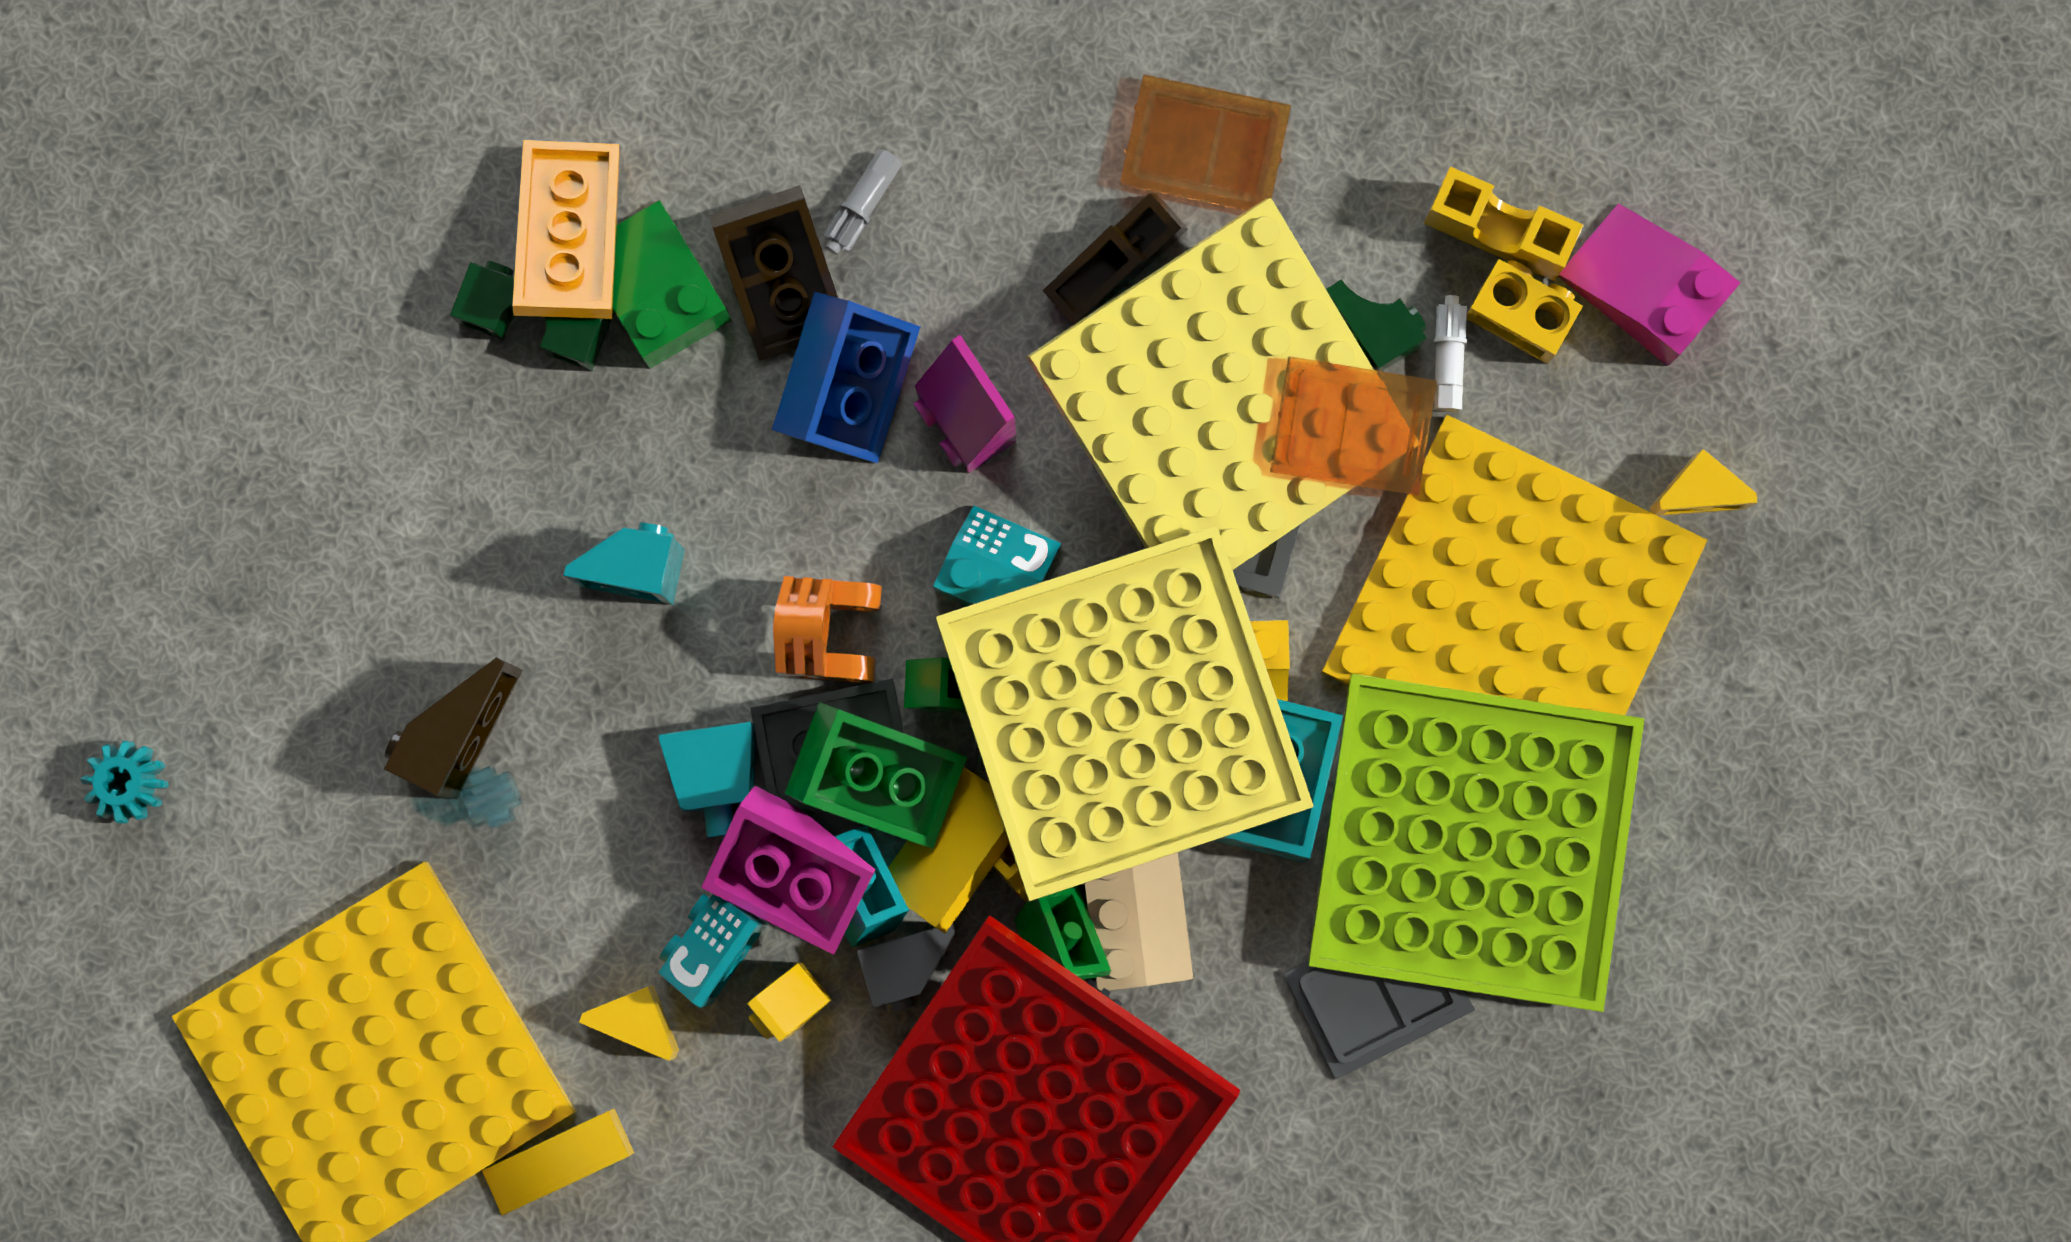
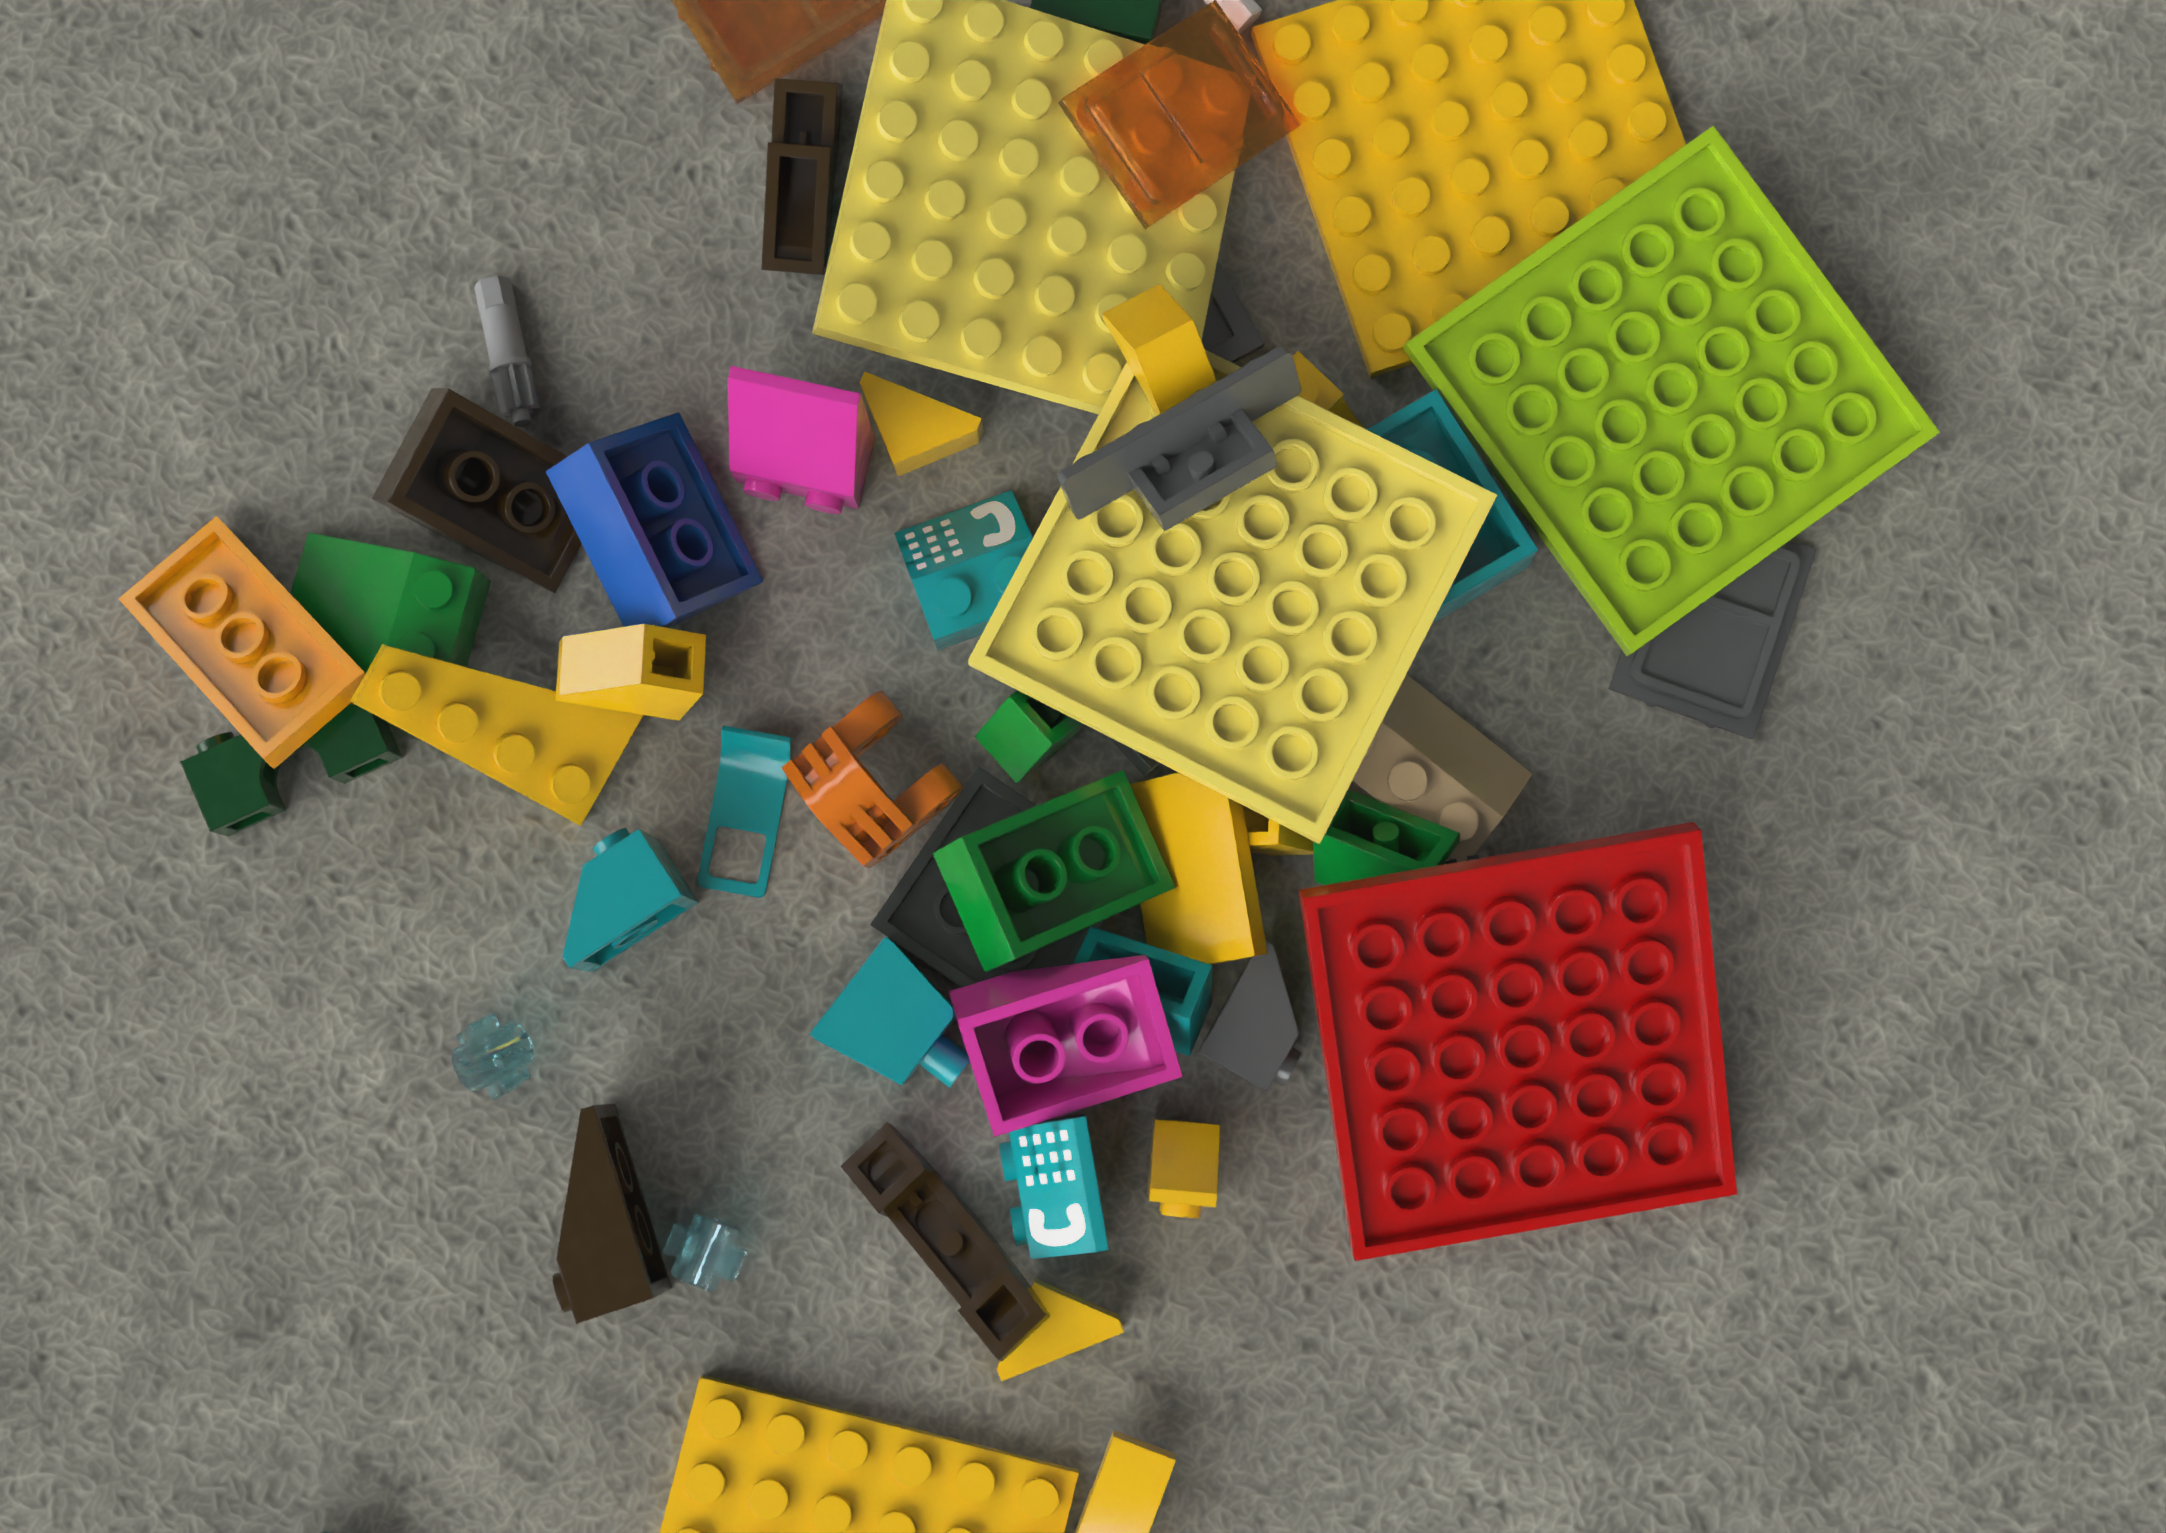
camera: 45 degrees left, 0 degrees up
none -> yellow wing [350,644,643,826]
none -> clear light blue gear [452,1013,534,1100]
none -> yellow slope [555,624,706,721]
none -> teal piece [697,725,792,898]
none -> dark brown slope [840,1122,1050,1362]
none -> yellow slope [859,371,984,476]
none -> dark grey bracket [1057,345,1301,531]
none -> yellow slope [1102,284,1217,416]

